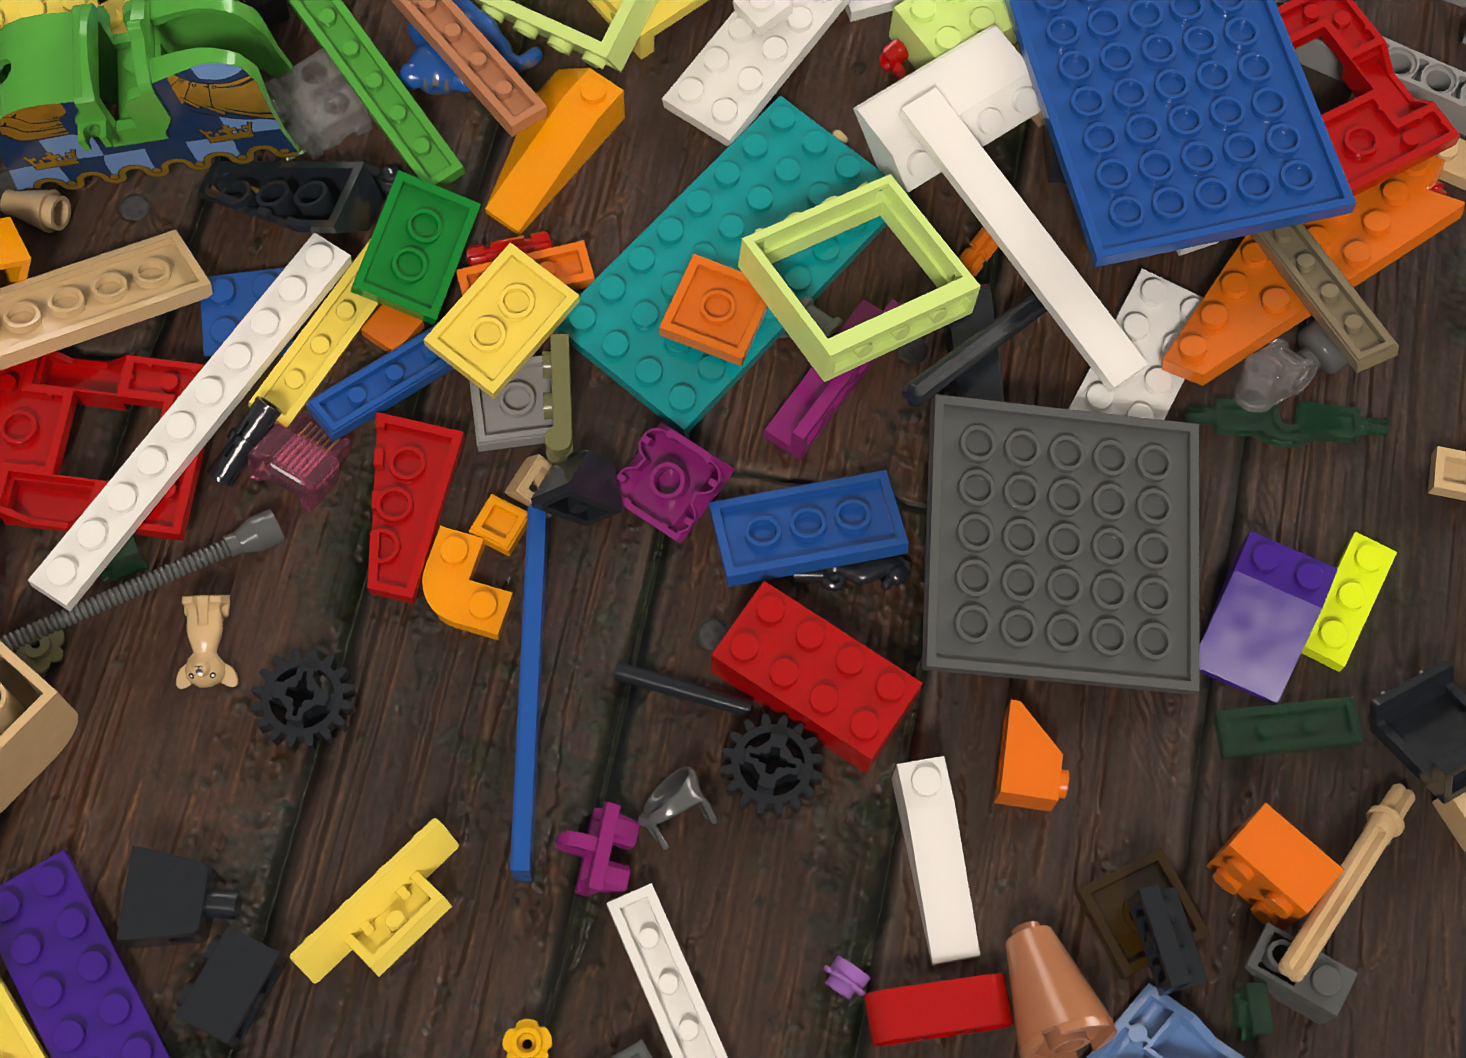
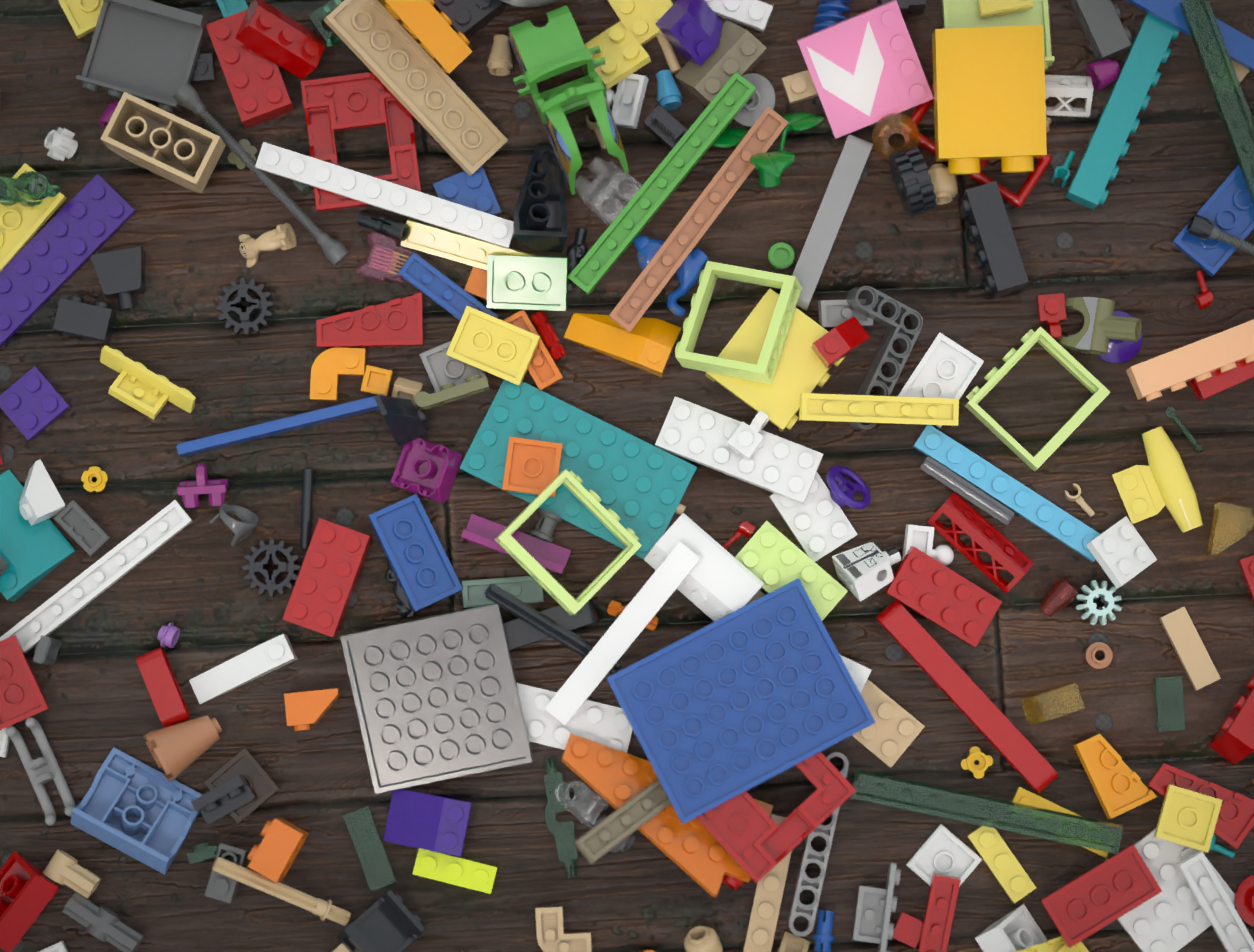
camera: 80 degrees right, 15 degrees up
none -> sand green tile [462,576,544,608]

